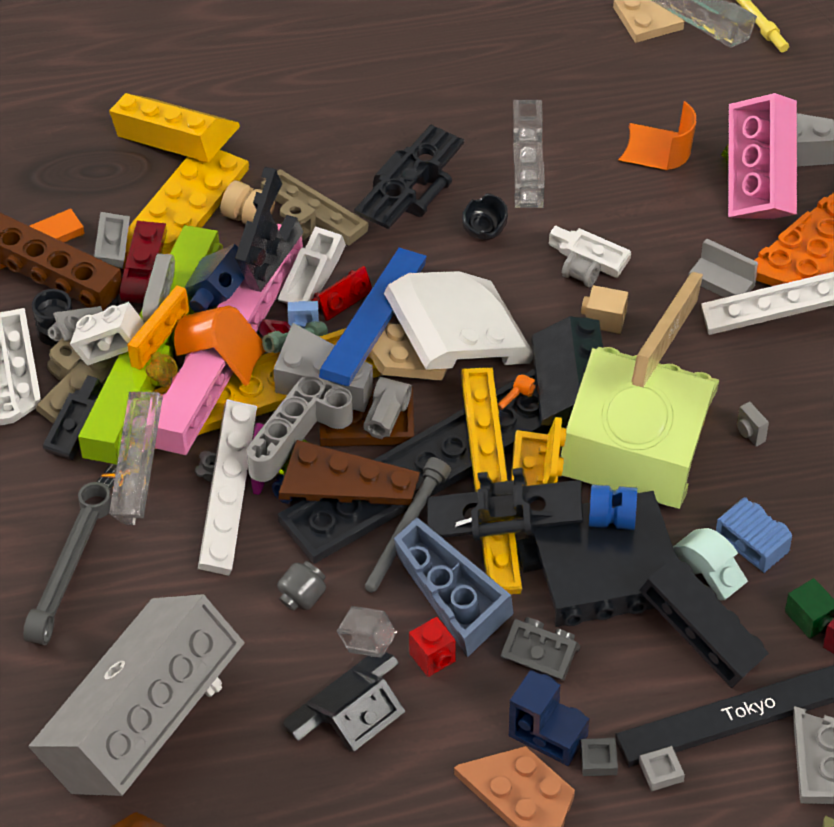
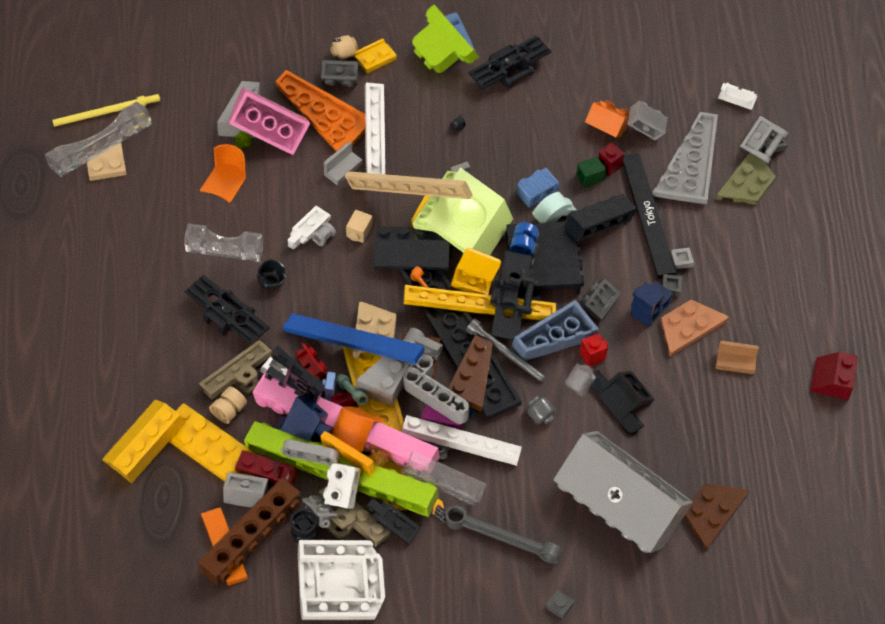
camera: 85 degrees left, 5 degrees up
white wedge [384,271,533,370] -> none

